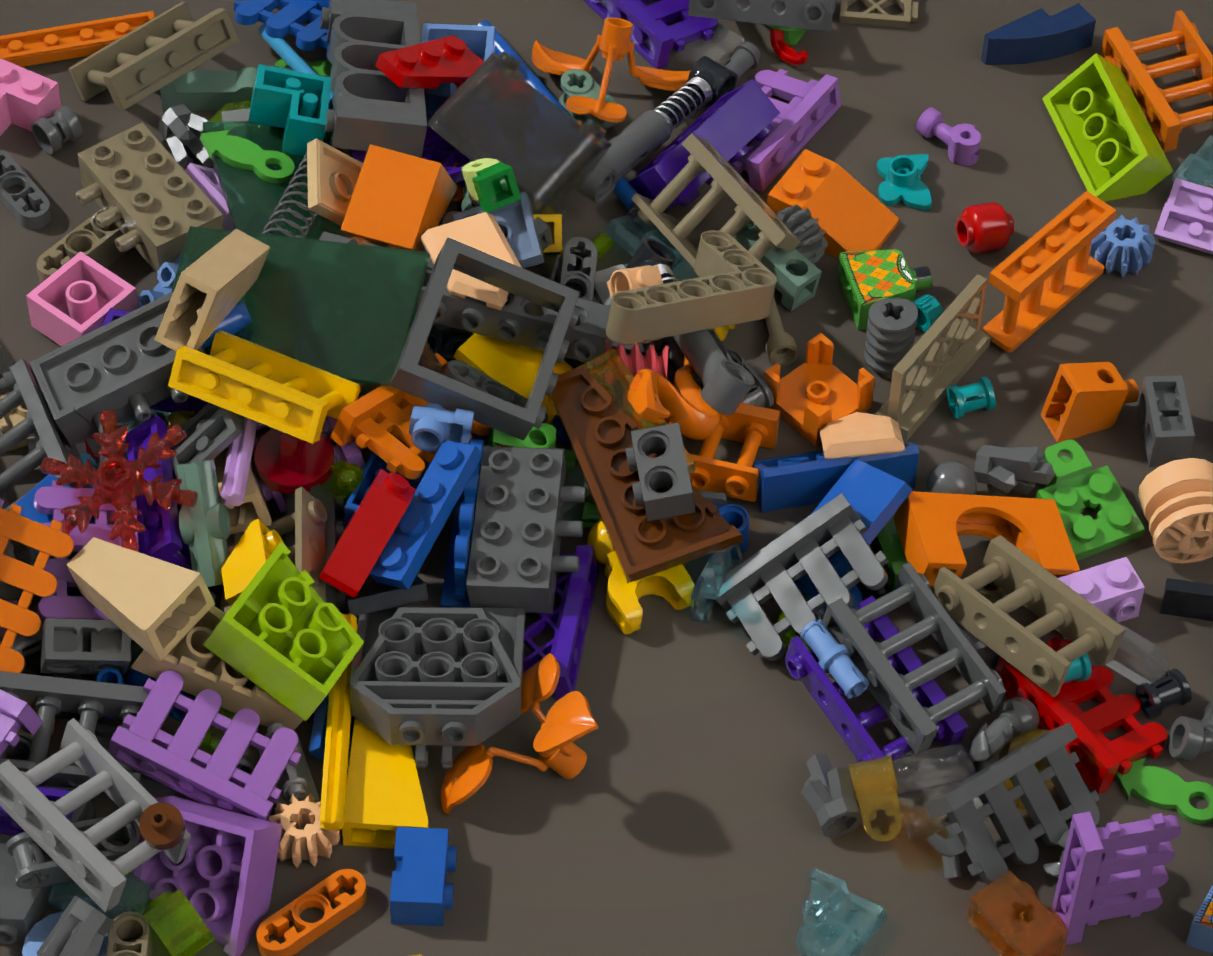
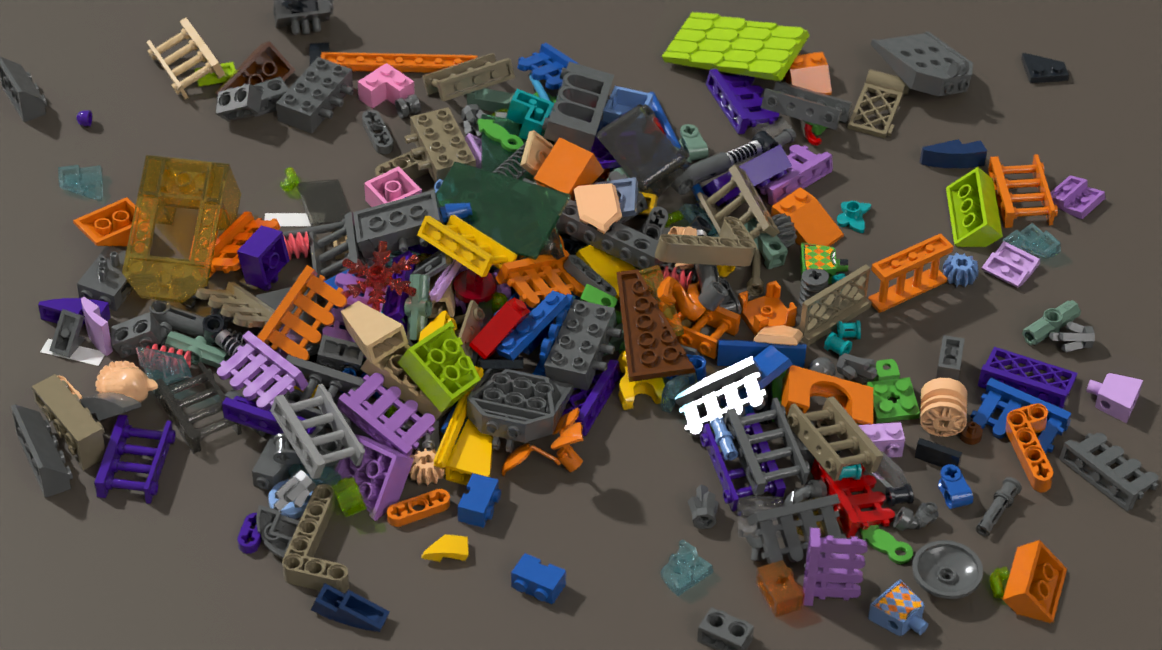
camera: 15 degrees right, 5 degrees down
reddish brown tile [139,802,186,850] -> none
tan slope [154,229,271,352] -> none
red wing [375,35,503,90] -> none
dark grey window [389,237,581,441] -> none
medium blue plate [409,403,474,452] -> none
green leg [461,158,522,213] -> none
orange plant [532,17,690,123] -> none
dark grey brick [625,422,696,521] -> none
clear yellow piece [849,755,902,841] -> none
medium lavender leg [915,107,981,166] -> none
red head [956,202,1014,254] -> none
orange torso [1040,362,1139,443] -> none
none -> teal bush [824,332,853,357]

